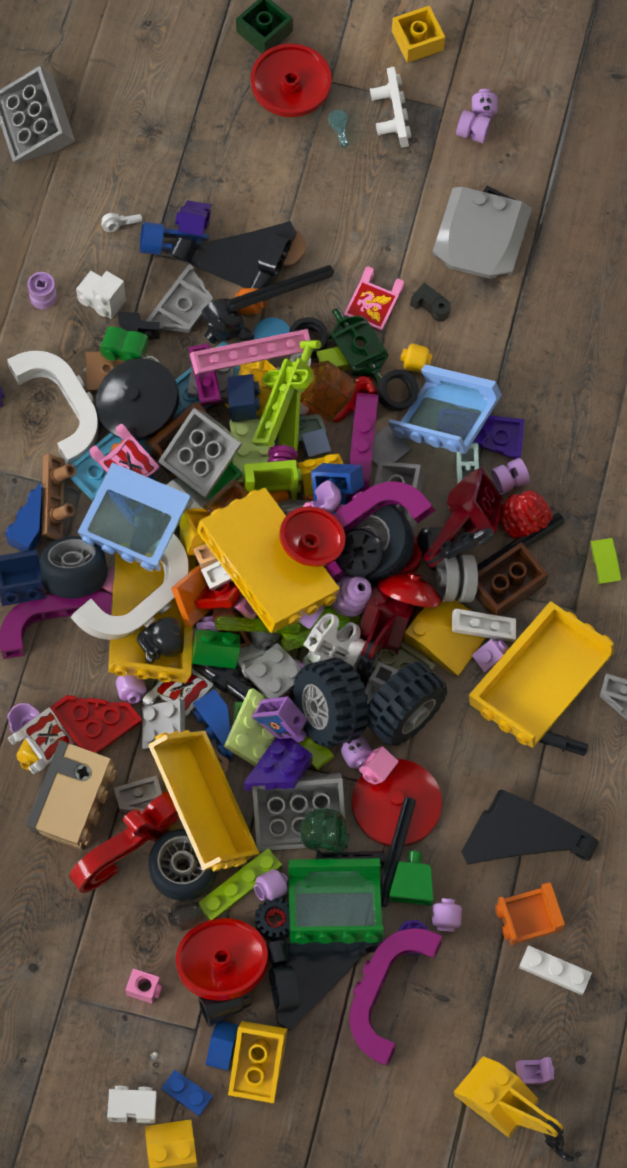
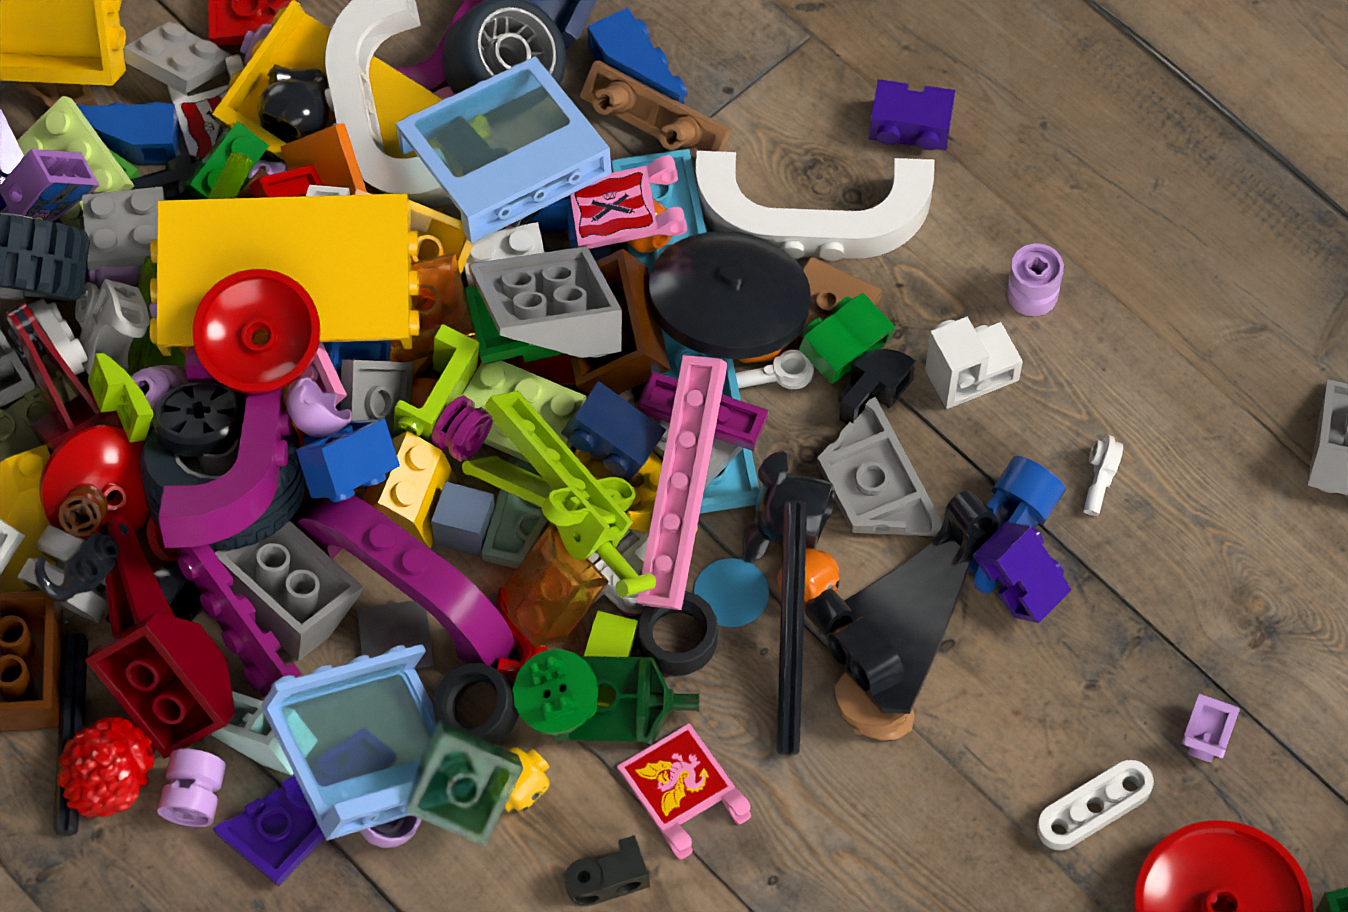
camera: 125 degrees right, 5 degrees down
none -> reddish brown wheel [58,485,108,537]
none -> lime slope [88,353,154,443]
none -> magenta wing [176,544,302,697]
none -> clear green slope [405,720,523,847]
none -> green plate [513,649,598,735]
none -> white plate [1037,760,1154,850]
none -> lavender bracket [1181,693,1240,763]

